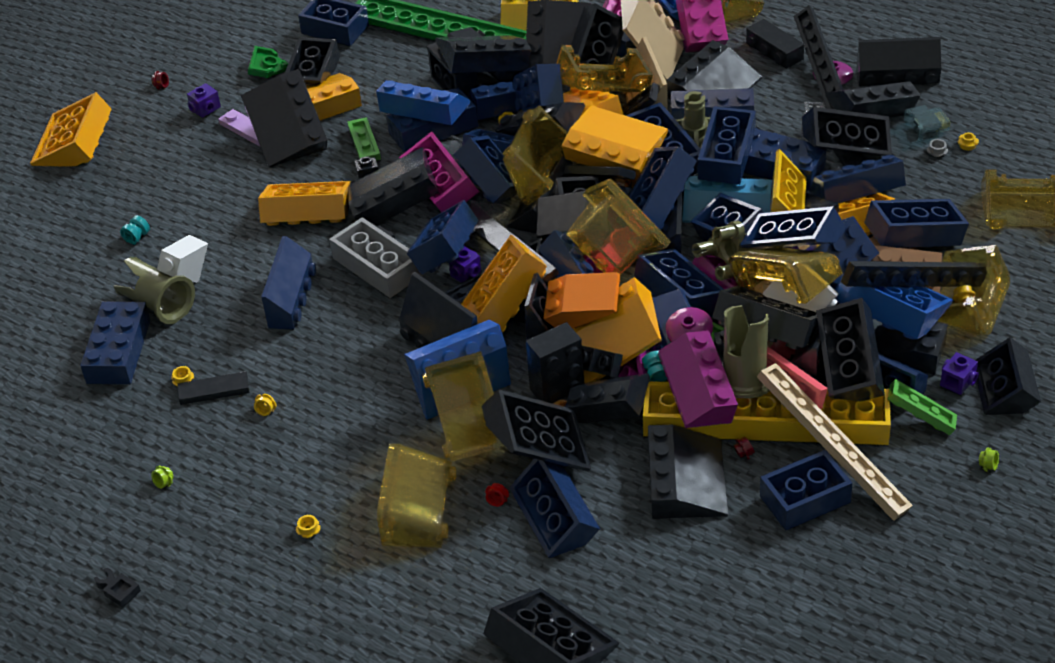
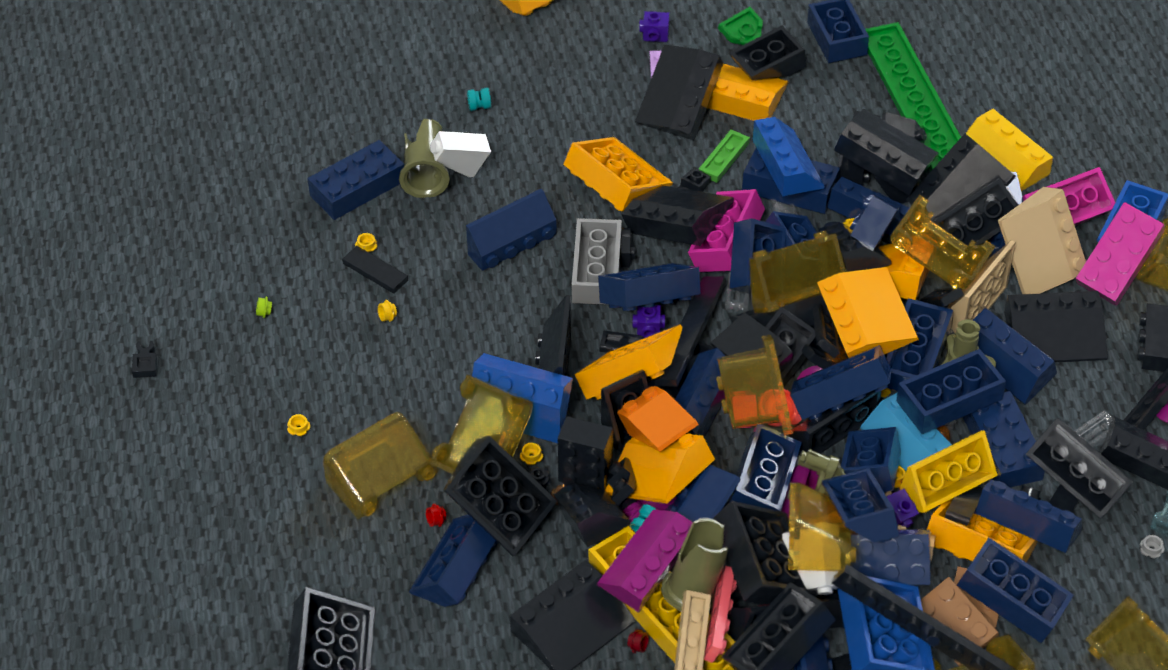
camera: 45 degrees right, 5 degrees up
magenta dish [666,307,713,342] -> none

